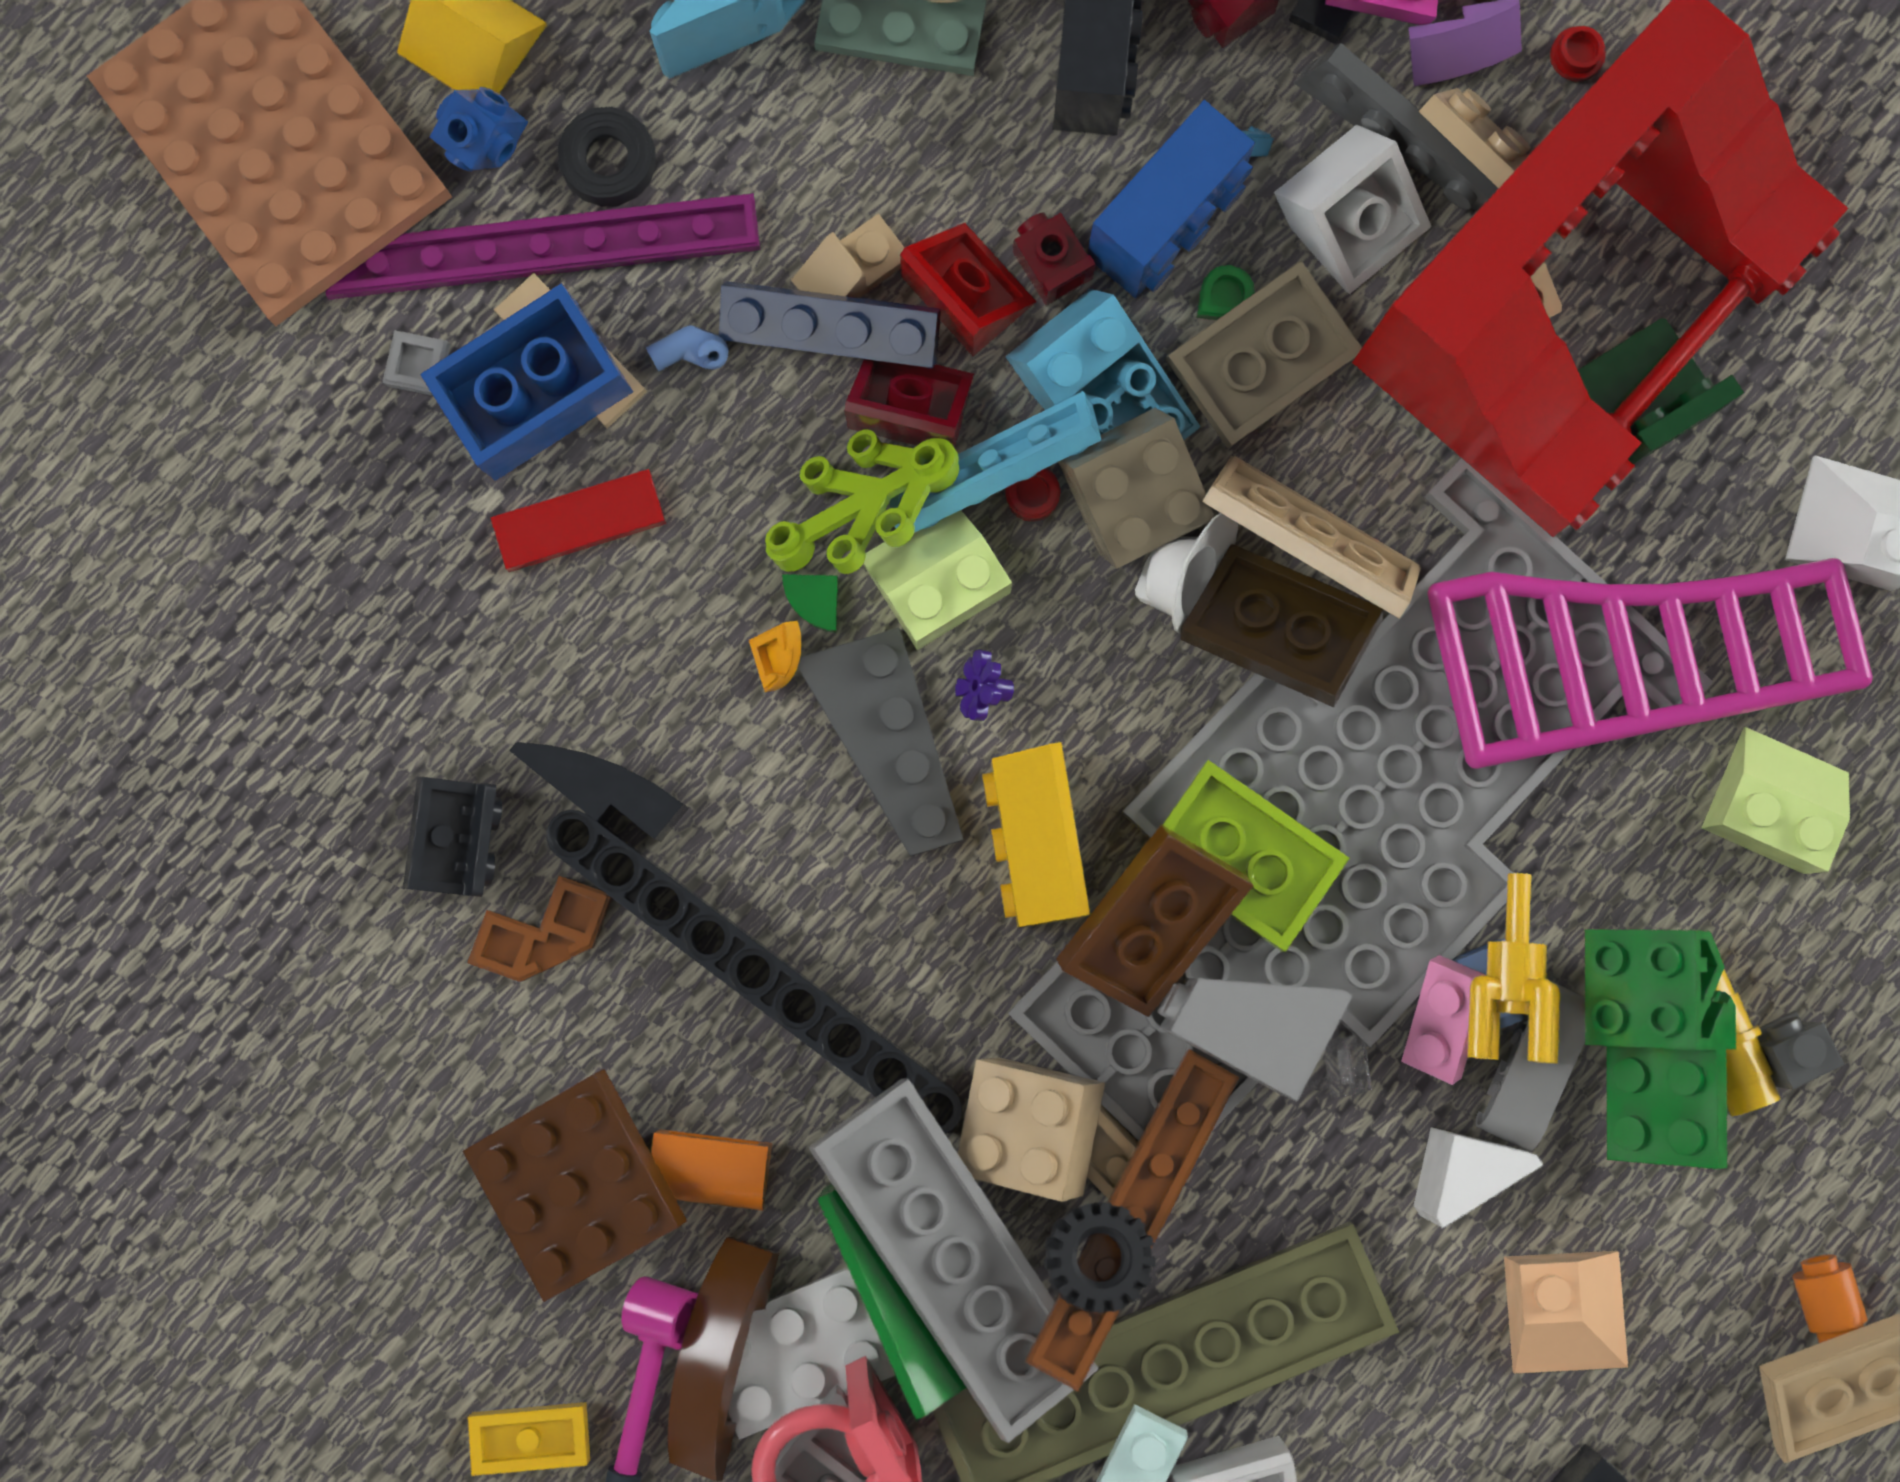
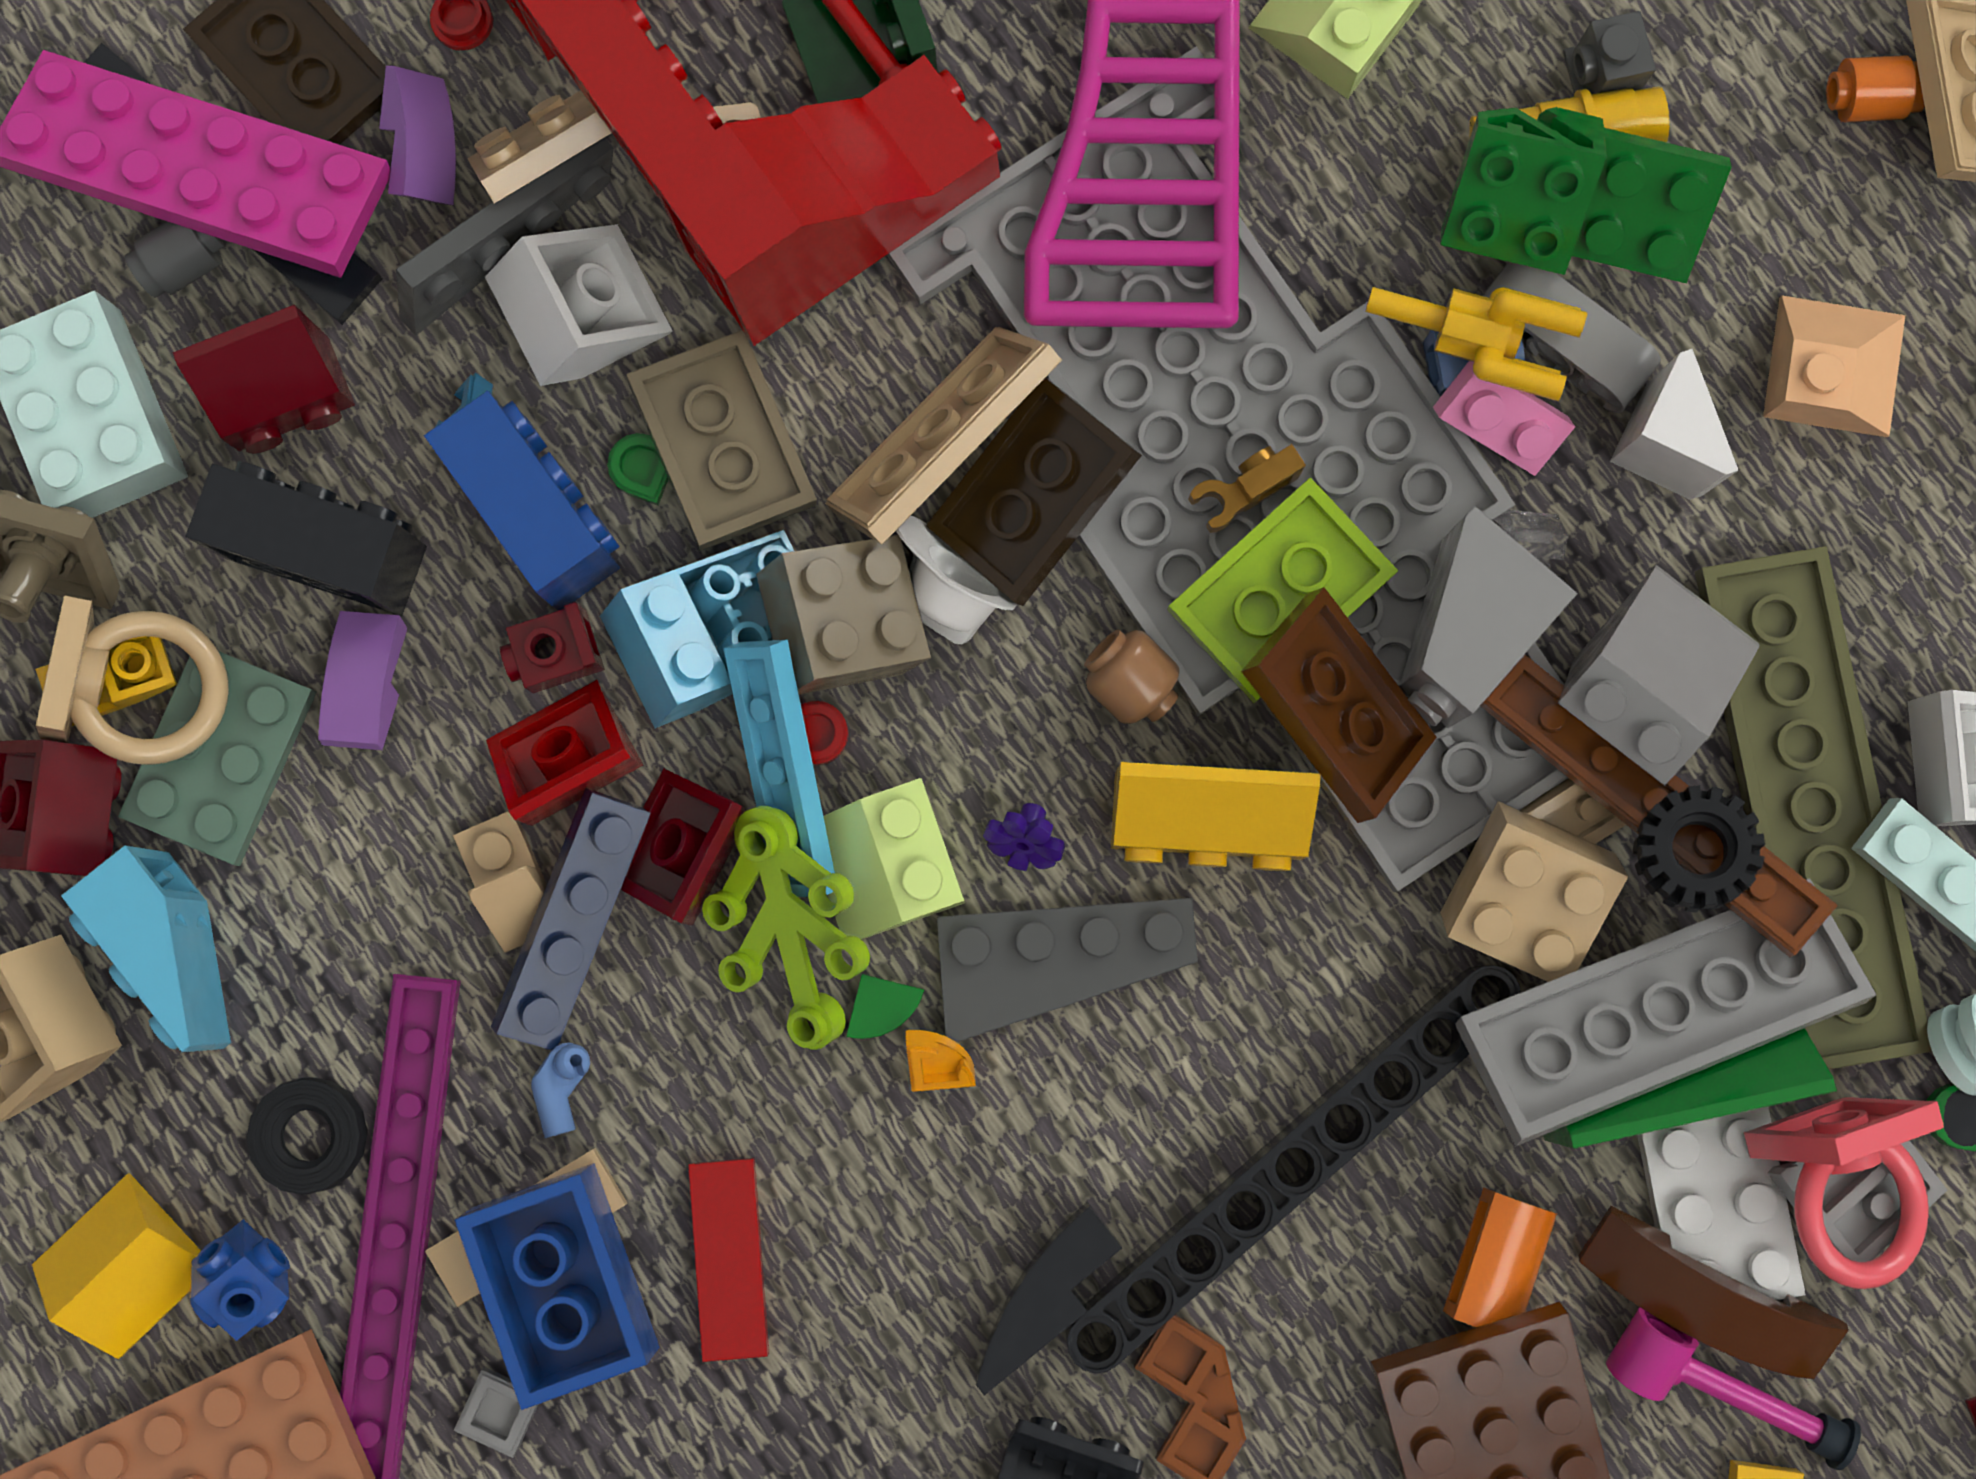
camera: 75 degrees left, 0 degrees up
none -> medium lavender slope [318,611,408,750]
none -> medium nougat head [1084,629,1180,724]
none -> pearl gold plate [1188,444,1306,533]
none -> light grey slope [1558,565,1759,785]

